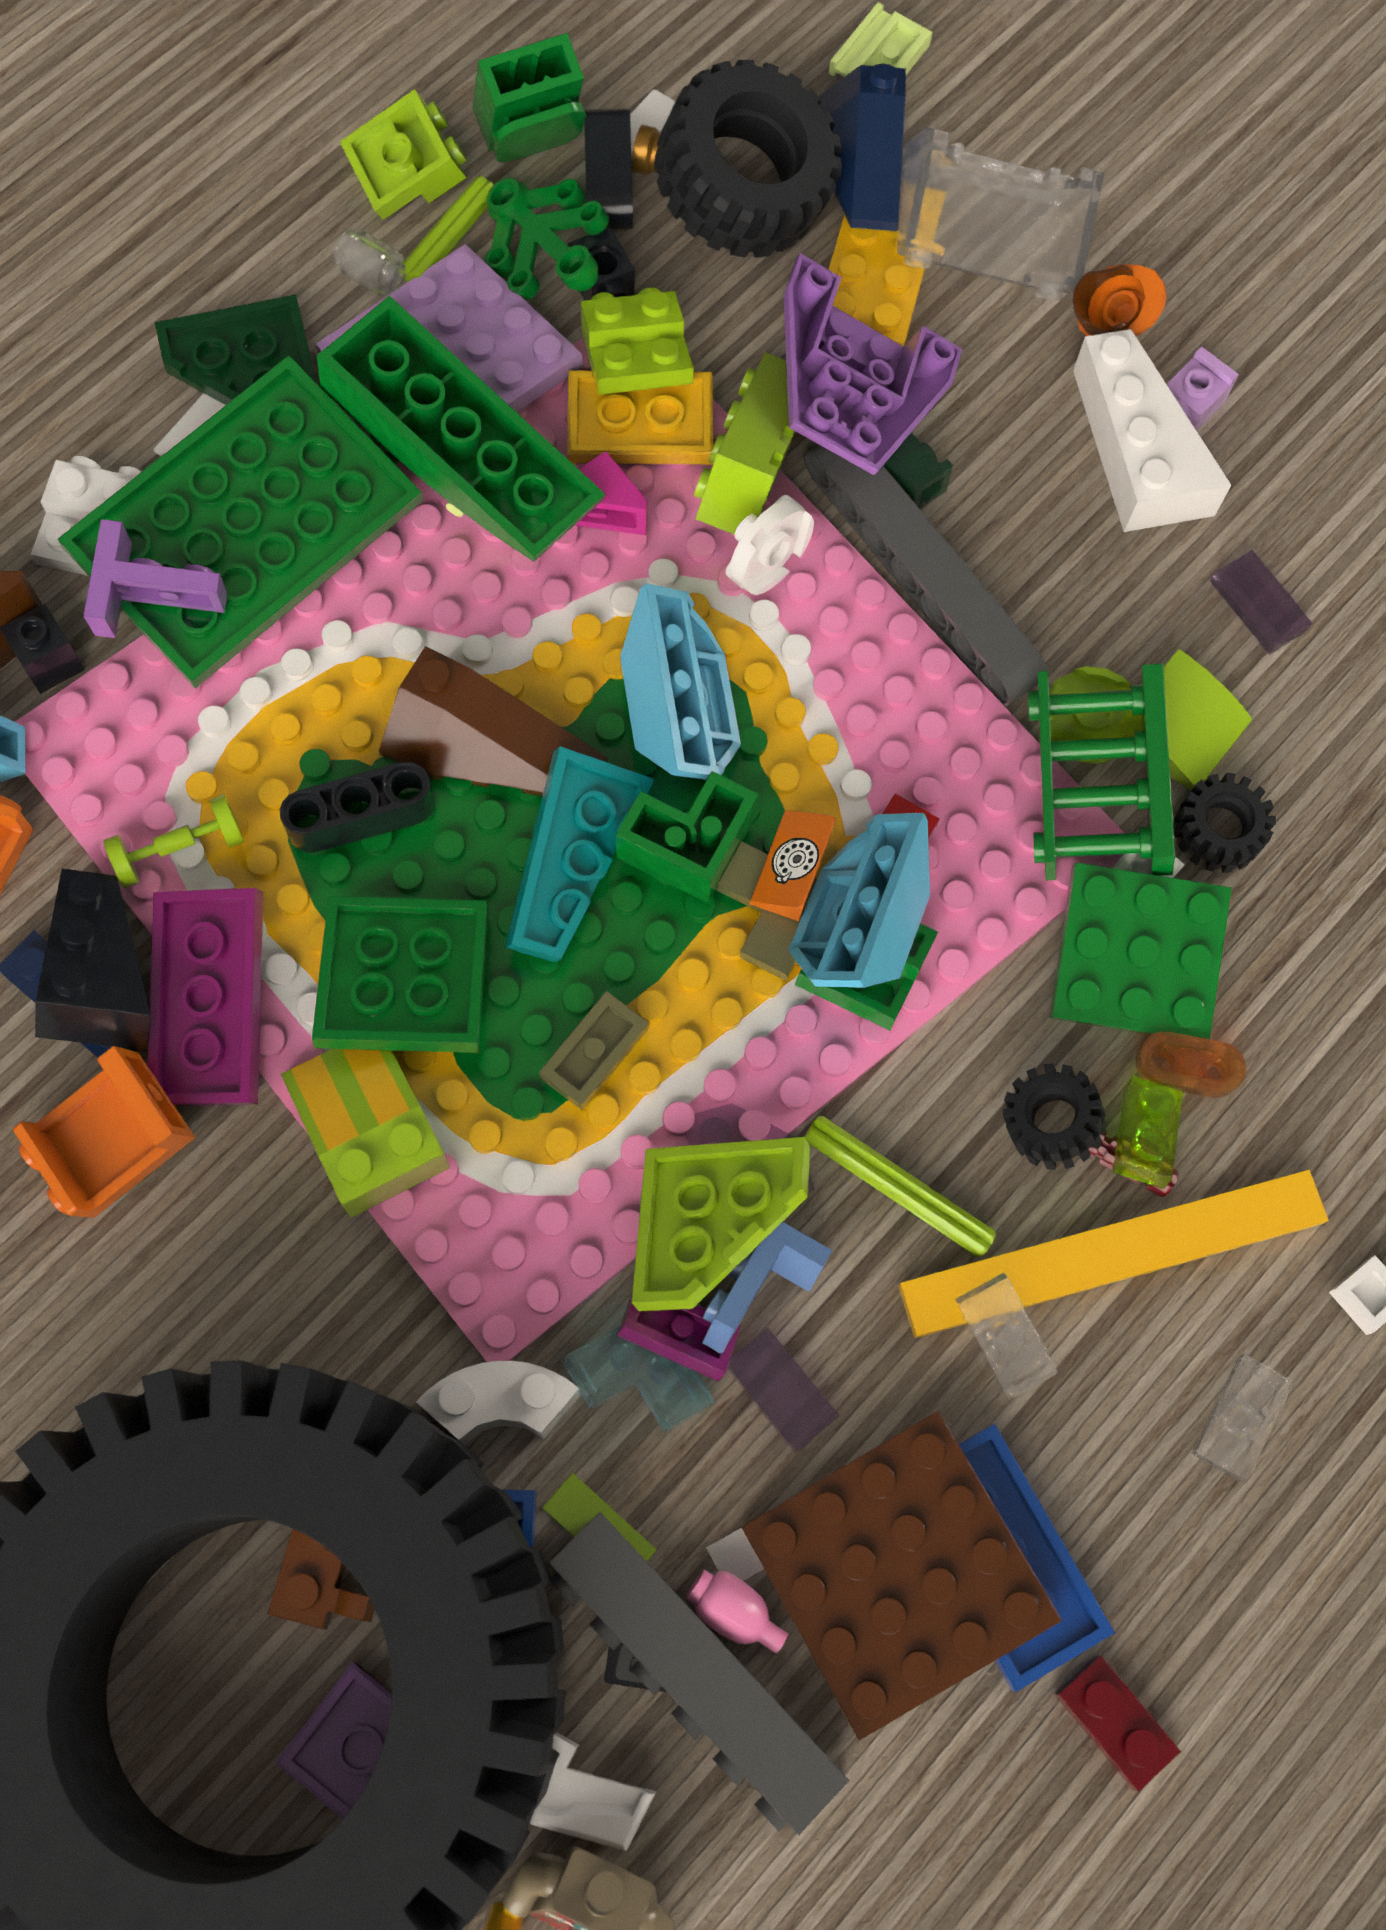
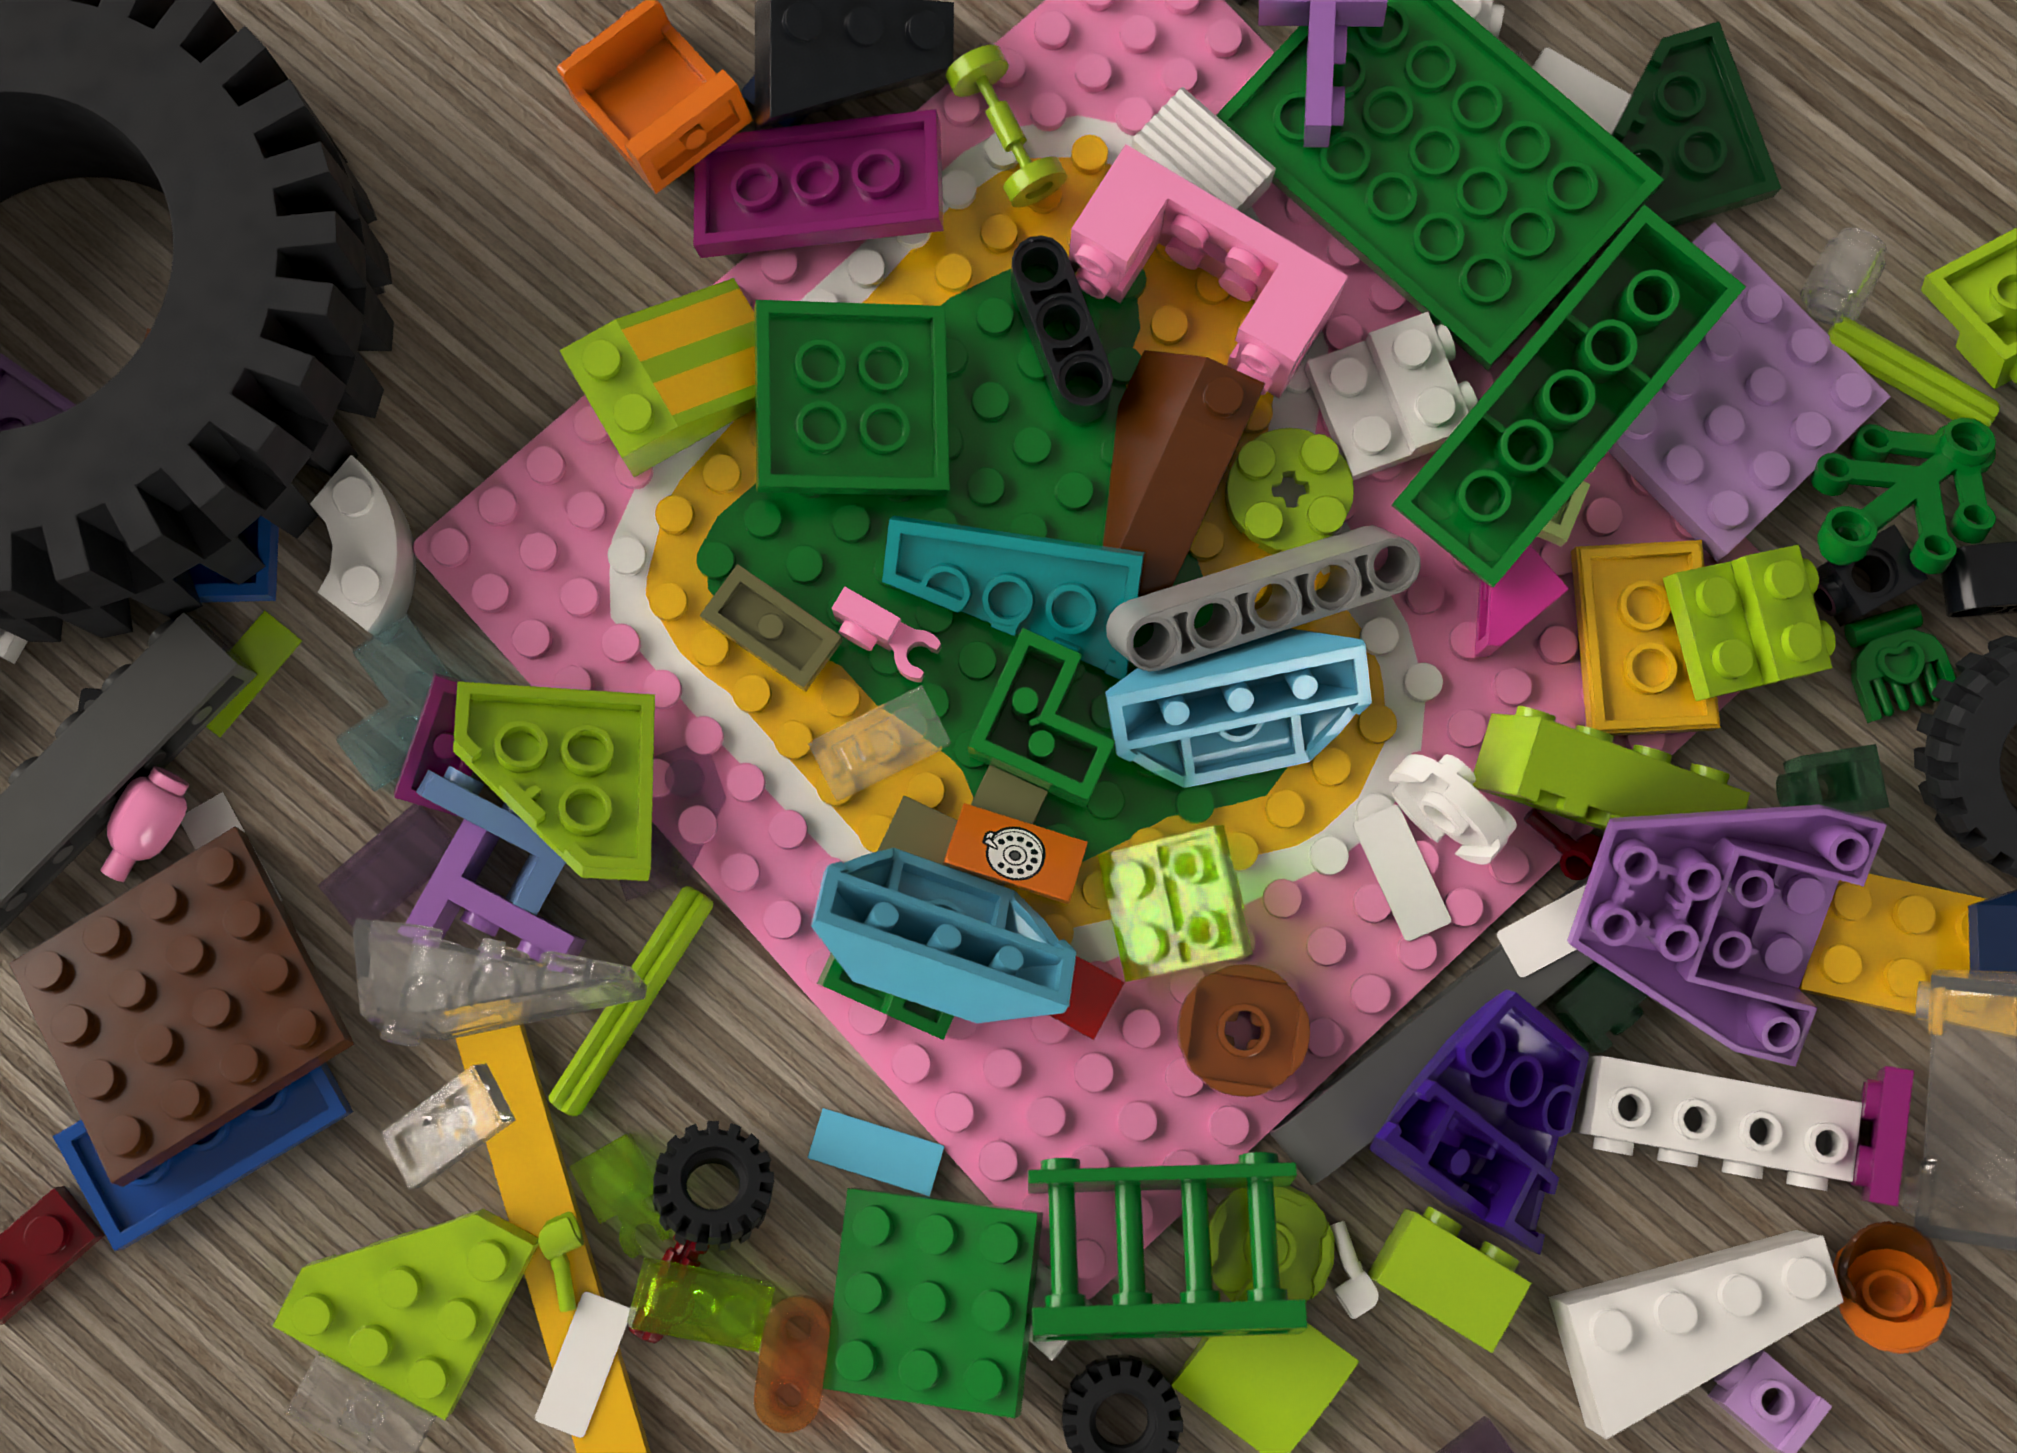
camera: 90 degrees right, 10 degrees up
none -> lime plate [272,1209,539,1421]
none -> clear wedge [353,918,647,1046]
none -> medium lavender bracket [399,819,586,967]
none -> white sticker [535,1292,631,1438]
none -> lime hand [538,1212,584,1312]
none -> clear neon green plate [569,1133,673,1259]
none -> medium azure sticker [807,1108,945,1197]
none -> clear plate [808,685,951,802]
none -> bright pink plate [832,587,941,682]
none -> bright pink plate [1069,144,1348,398]
none -> clear neon green plate [1098,825,1253,982]
none -> light grey beam [1106,525,1420,671]
none -> white brick [1131,87,1276,214]
none -> dark orange plate [1177,964,1310,1097]
none -> lime plate [1225,428,1354,554]
none -> white plate [1304,312,1478,481]
none -> white hand [1330,1221,1378,1319]
none -> white sticker [1353,804,1451,941]
none -> lime brick [1367,1206,1532,1353]
none -> dark purple wedge [1369,989,1590,1255]
none -> white sticker [1497,884,1587,978]
none -> dark red hand [1524,808,1602,880]
none -> white brick [1574,1056,1862,1191]
none -> clear green brick [1776,744,1890,815]
none -> green piece [1844,603,1956,723]
none -> magenta plate [1851,1066,1914,1206]

